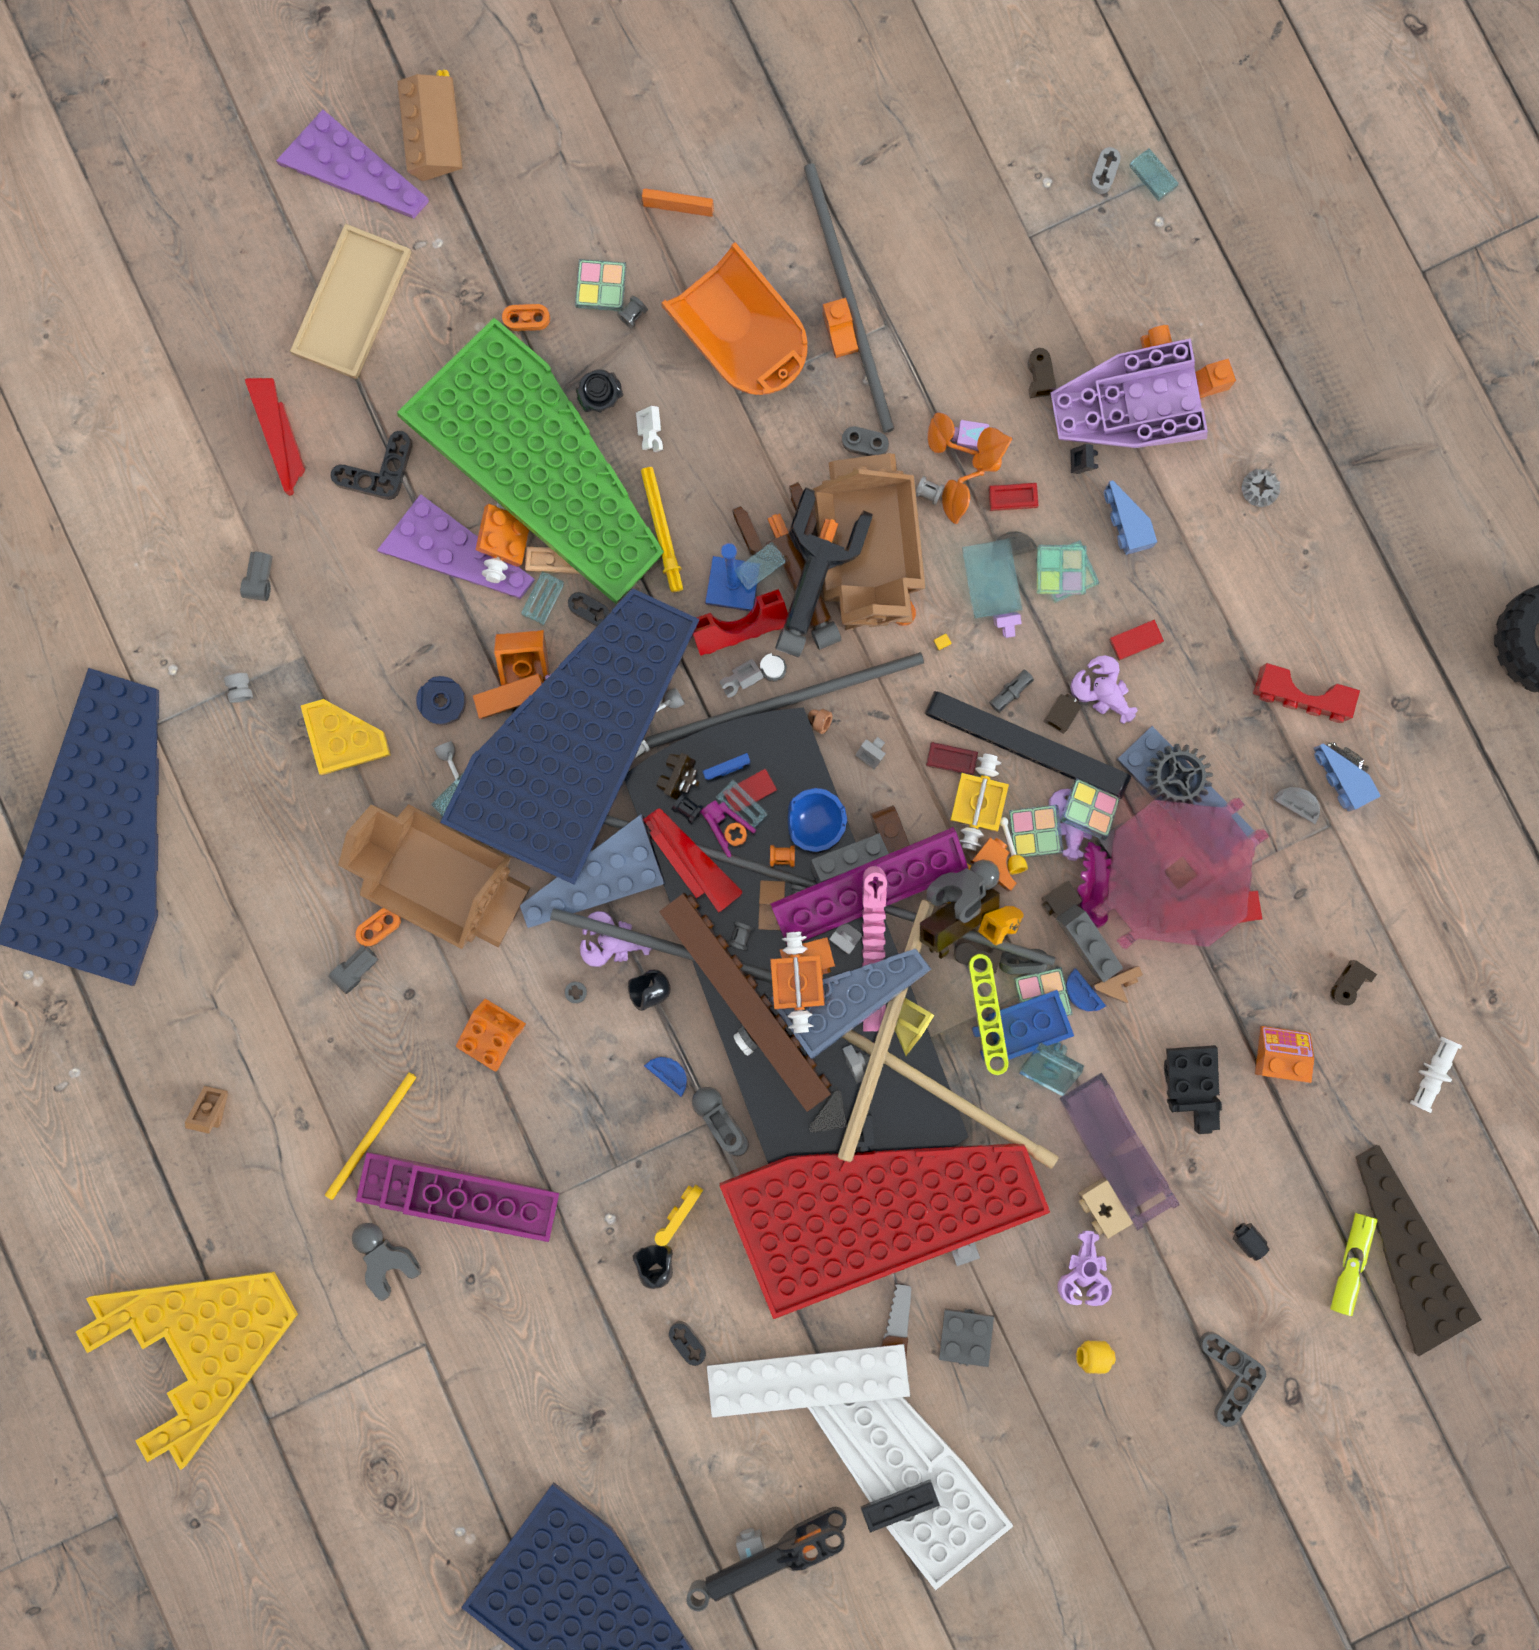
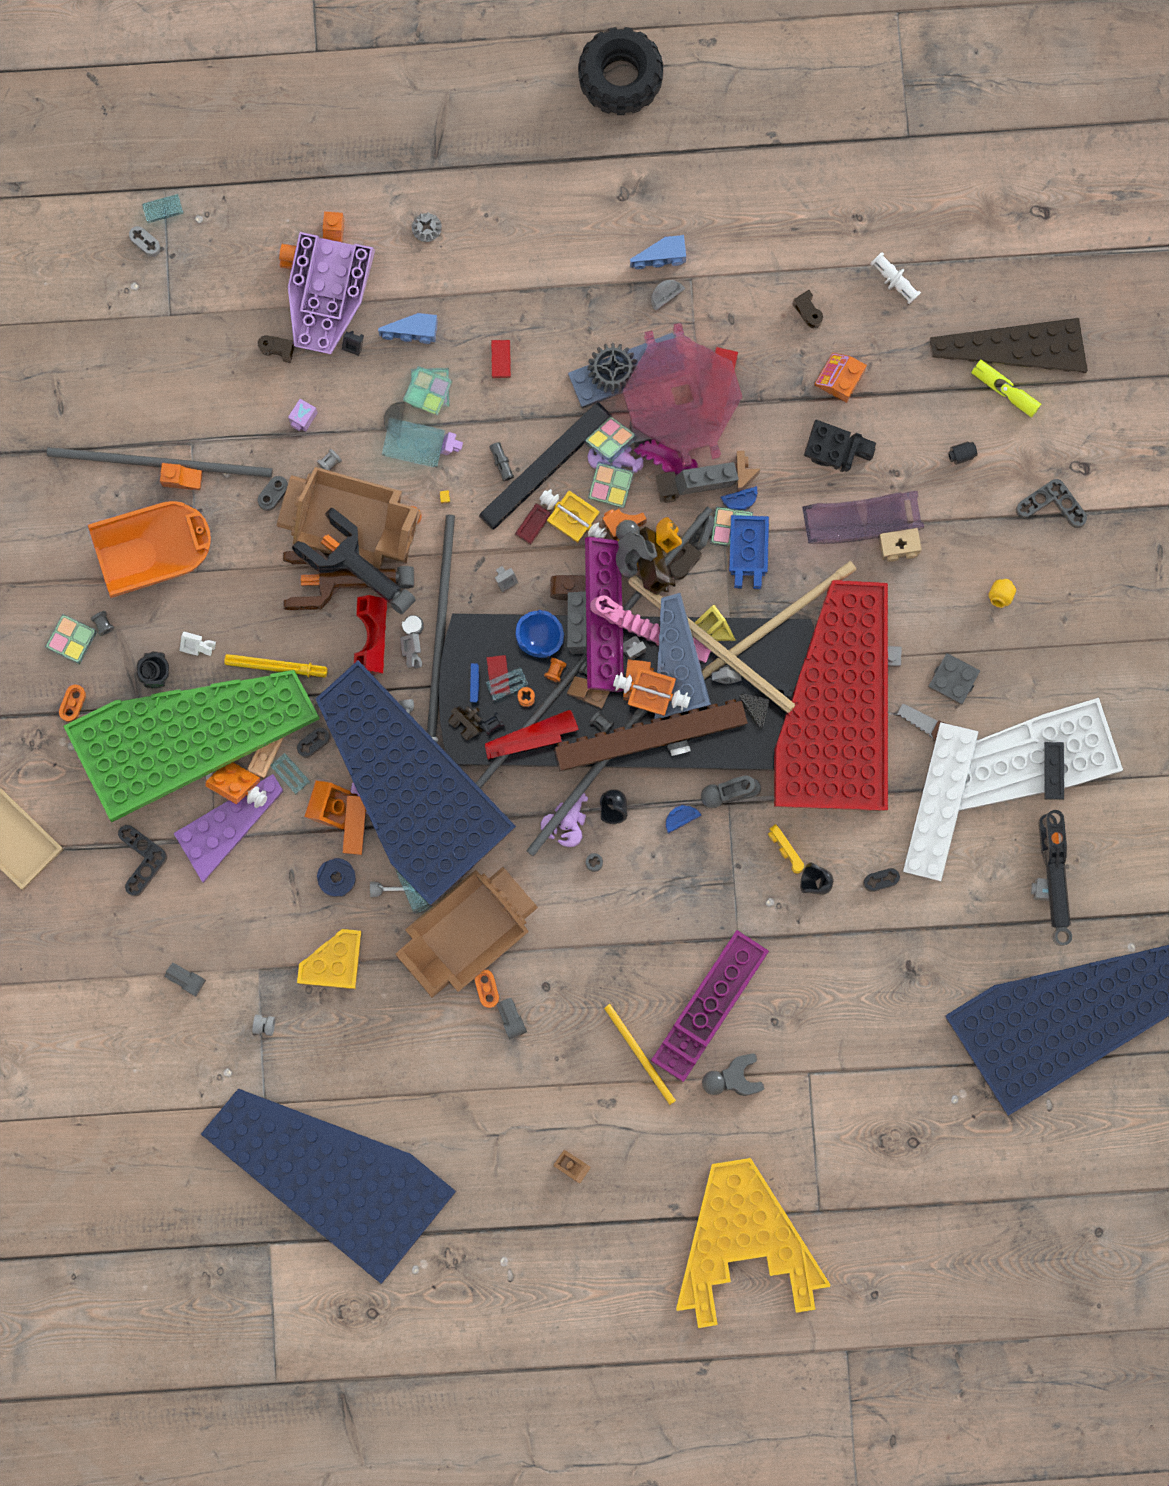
camera: 70 degrees left, 5 degrees down
red wedge [244,378,305,496] -> none
orange bracket [456,998,526,1072] -> none
sand blue wing [520,814,665,928] -> none
orange tile [642,188,714,217] -> none
magenta plant [700,800,756,858] -> none
blue tile [705,543,760,611] -> none
clear light blue tile [736,541,786,590] -> none
nougat tile [808,709,833,734] -> none
orange plant [928,413,1013,524] -> none
neon yellow beam [968,954,1008,1075] -> none
red tile [988,483,1039,511] -> none
yellow hinge [1000,817,1028,875] -> none
clear light blue tile [1019,1042,1084,1096] -> none
dark brown brick [1043,694,1082,734] -> none
lavender animal [1058,1231,1112,1306] -> none
lavender animal [1070,655,1138,724] -> none
red arch [1253,663,1360,723] -> none
clear smoke tile [1326,742,1369,773] -> none

